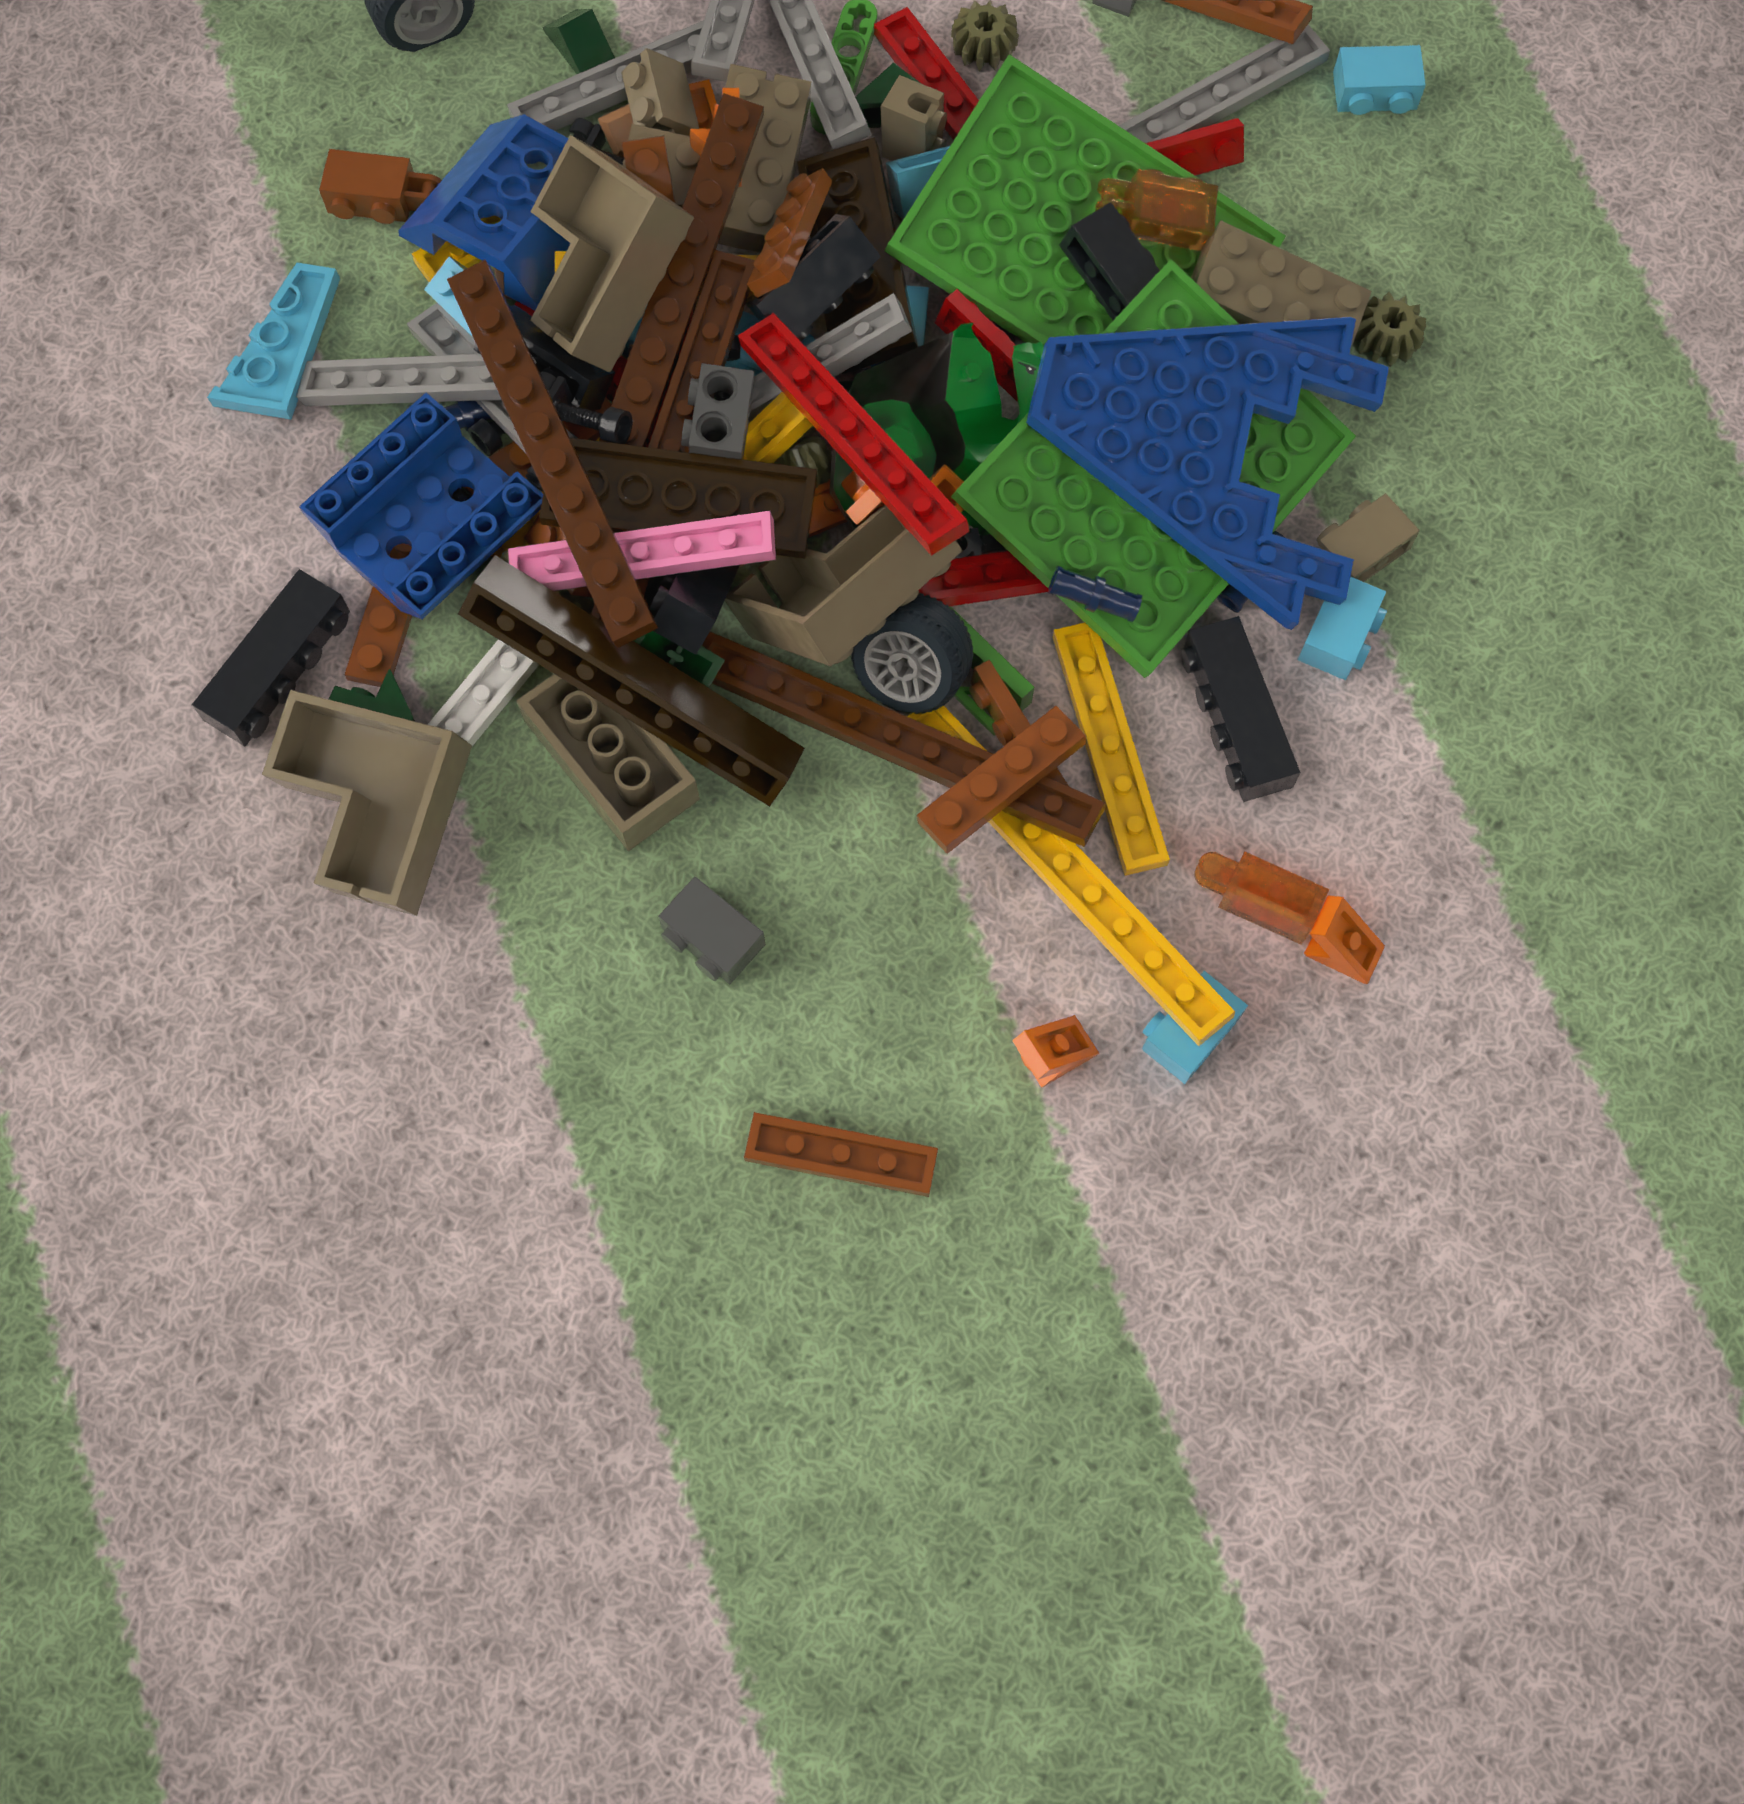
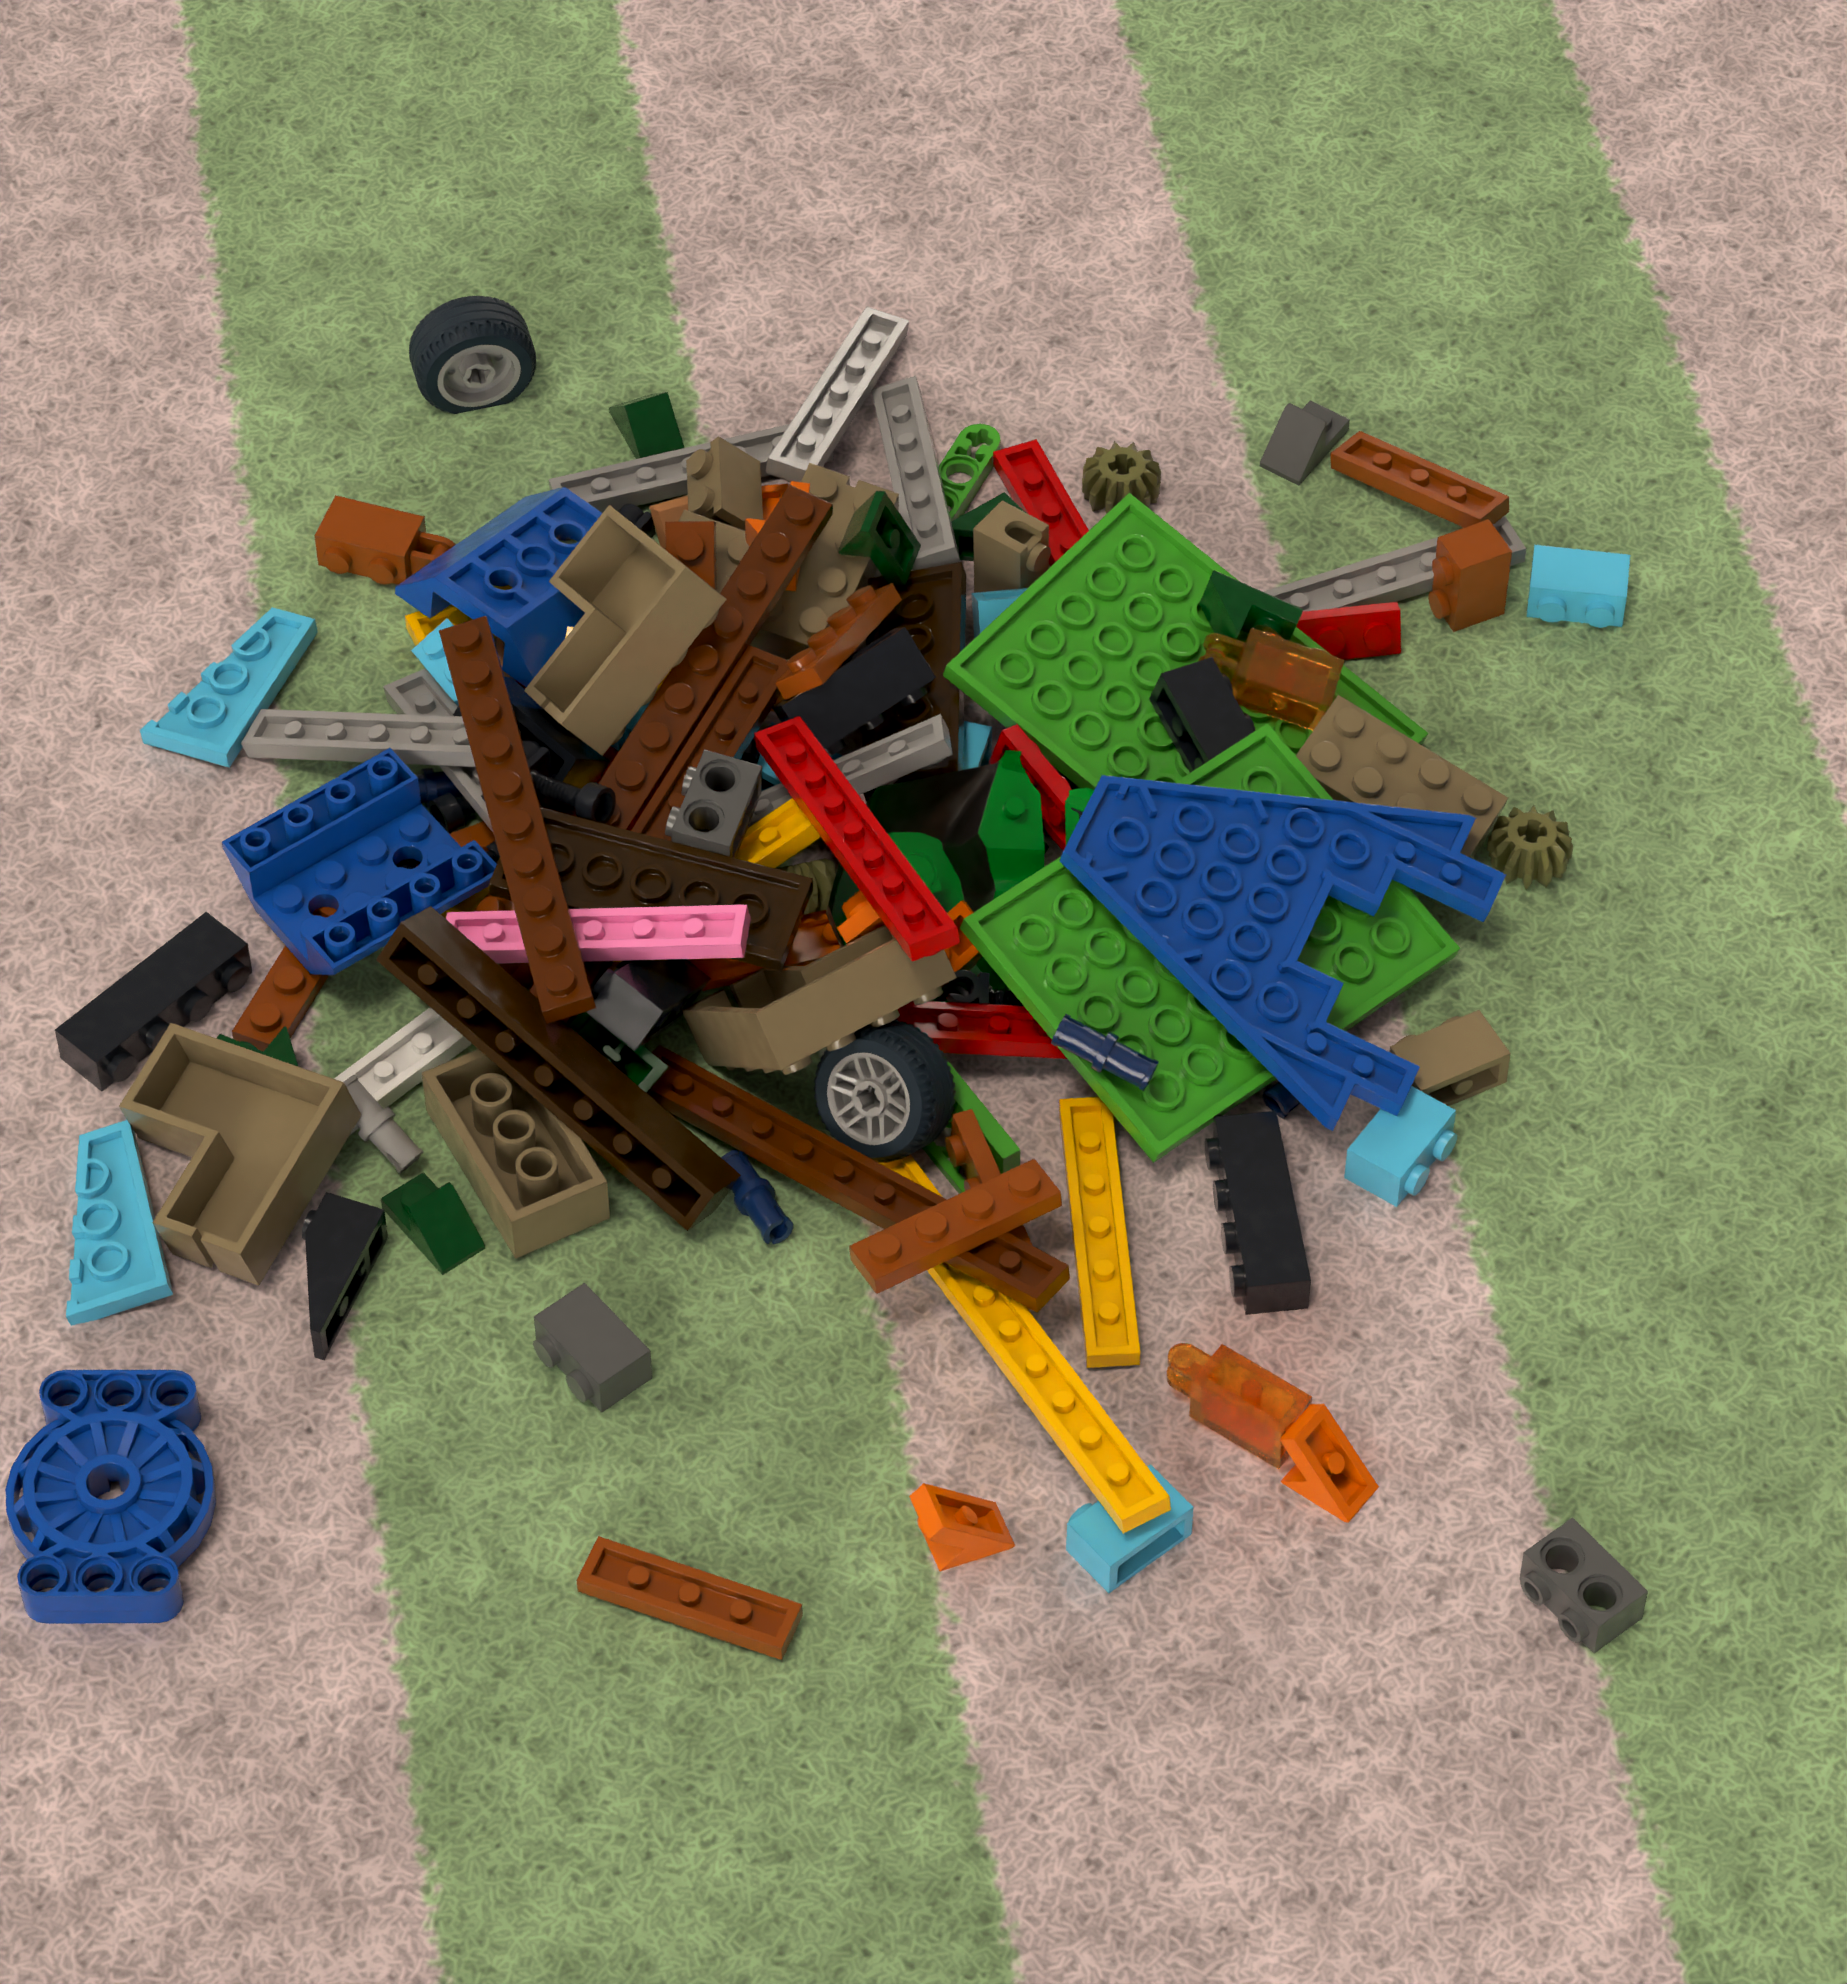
camera: 10 degrees right, 20 degrees down
none -> blue piece [5,1370,216,1624]
none -> medium azure wing [66,1120,173,1326]
none -> black slope [302,1192,388,1360]
none -> light grey pin [344,1075,424,1174]
none -> dark green slope [381,1172,485,1275]
none -> dark blue pin [721,1150,794,1244]
none -> dark green slope [838,491,921,586]
none -> dark green slope [1200,570,1304,658]
none -> dark orange brick [1428,519,1512,632]
none -> dark grey brick [1519,1517,1648,1653]

